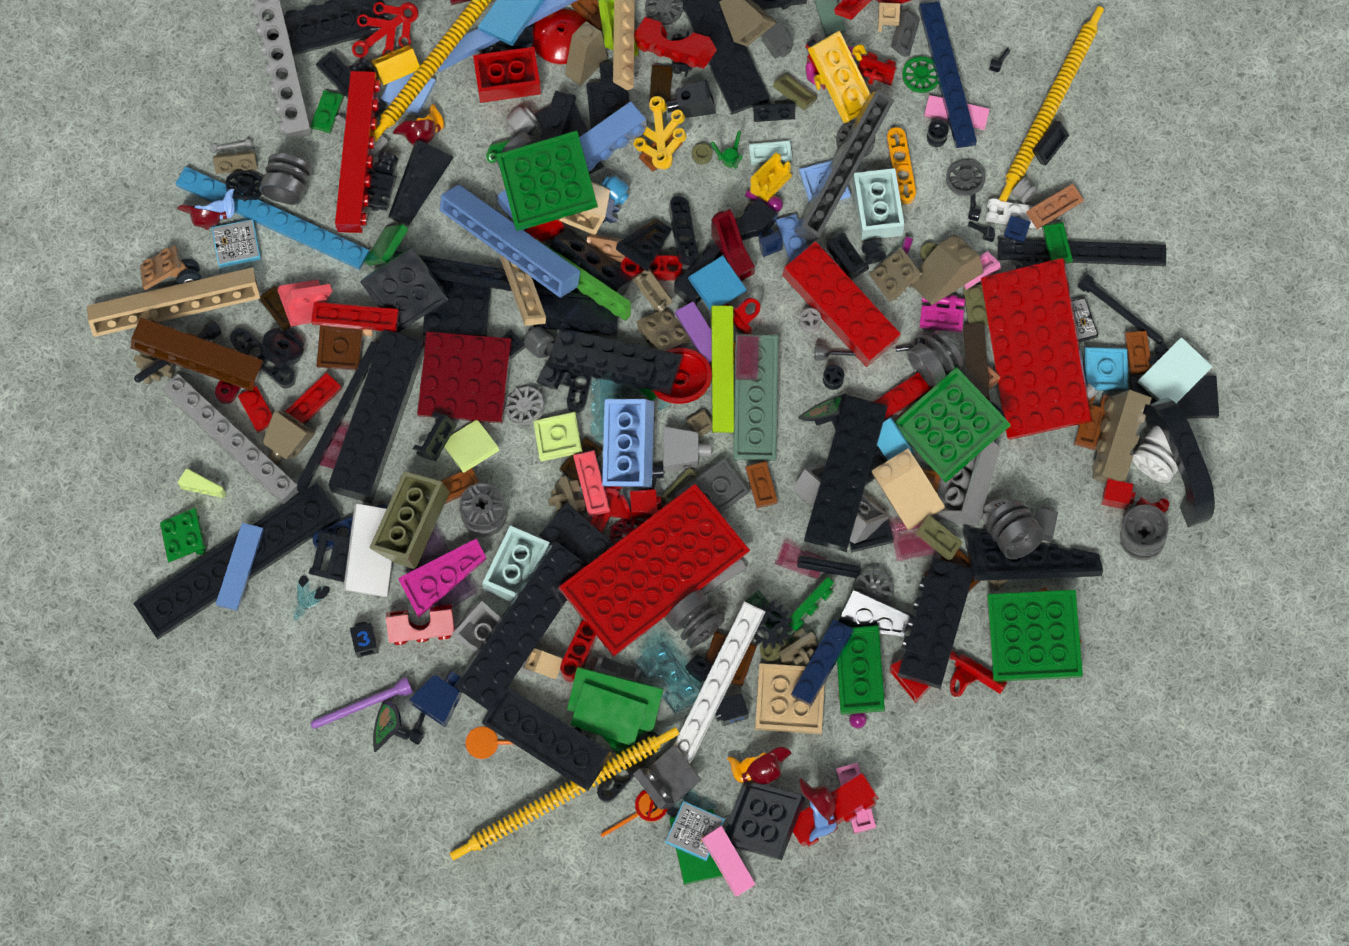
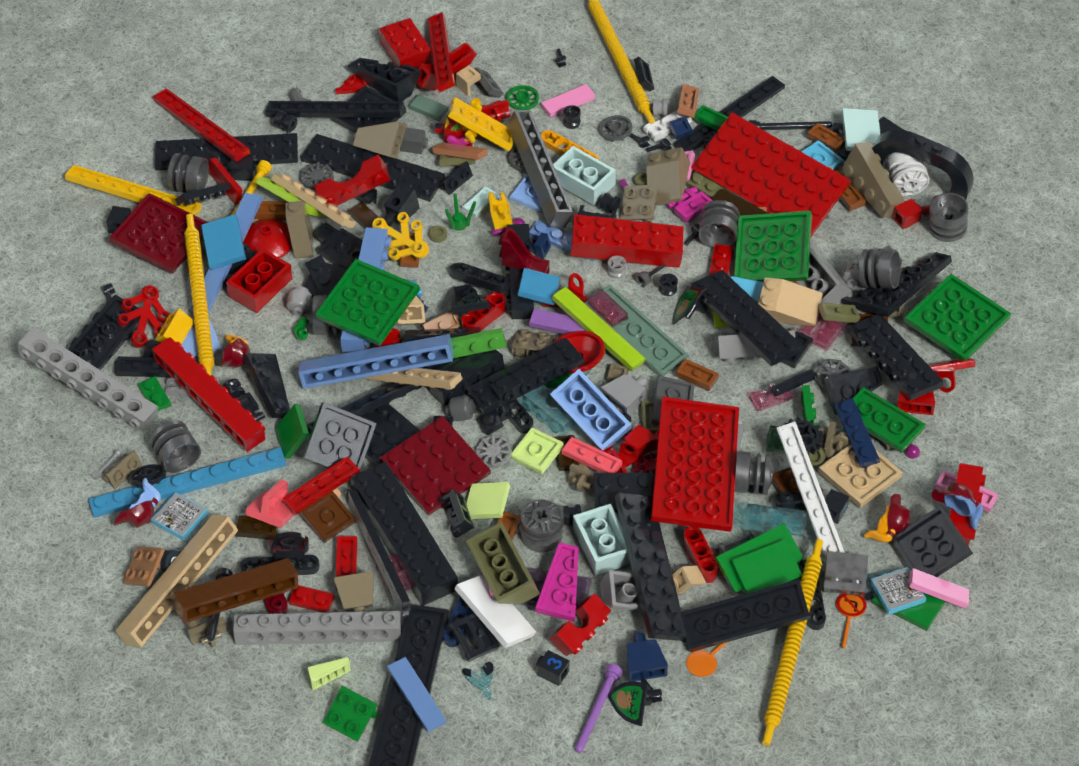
camera: 45 degrees left, 20 degrees down
dark tan hinge [633,269,674,313] -> none
dark blue plate [918,1,977,148] -> none
none -> nougat tile [433,142,488,160]
none -> black wheel [563,504,581,526]

